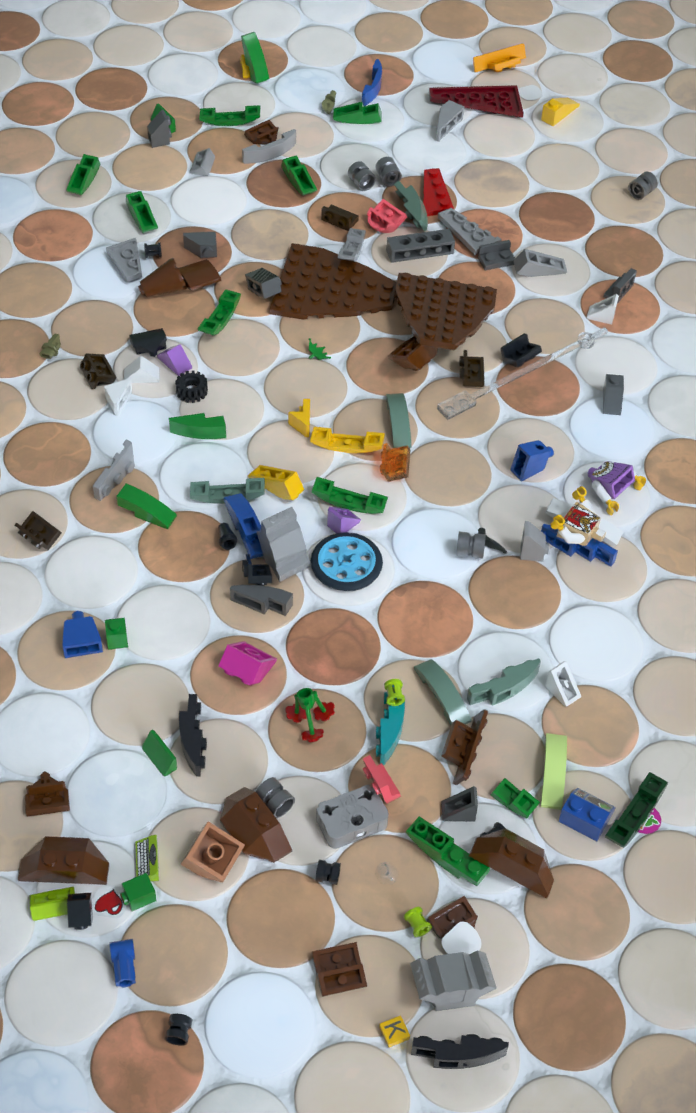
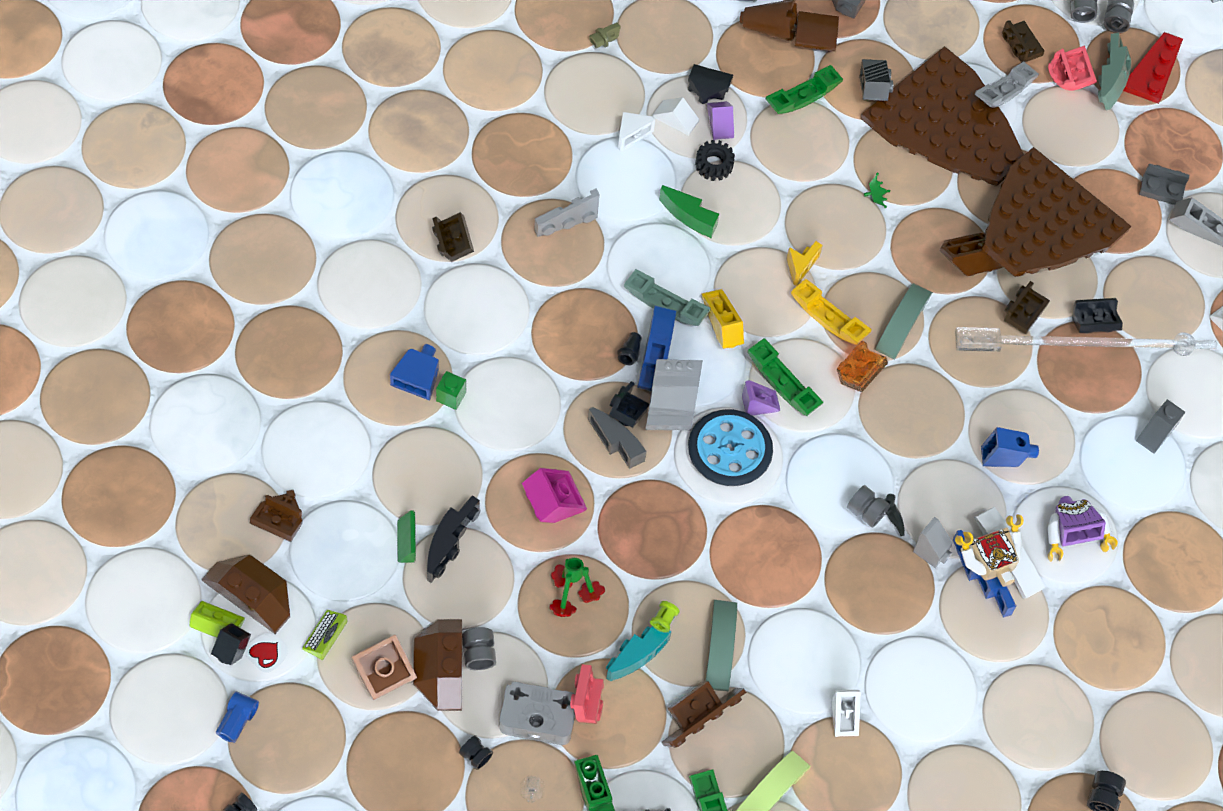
camera: 30 degrees right, 10 degrees up
dark brown bracket [80,353,117,389] -> none
green slope [117,483,177,529] -> none
green brick [120,873,157,911] -> none
dark grey brick [386,229,455,263] -> none
light grey wing [438,208,502,255] -> none
dark grey slope [441,786,478,822] -> none
sand green slope [467,658,541,706] -> none

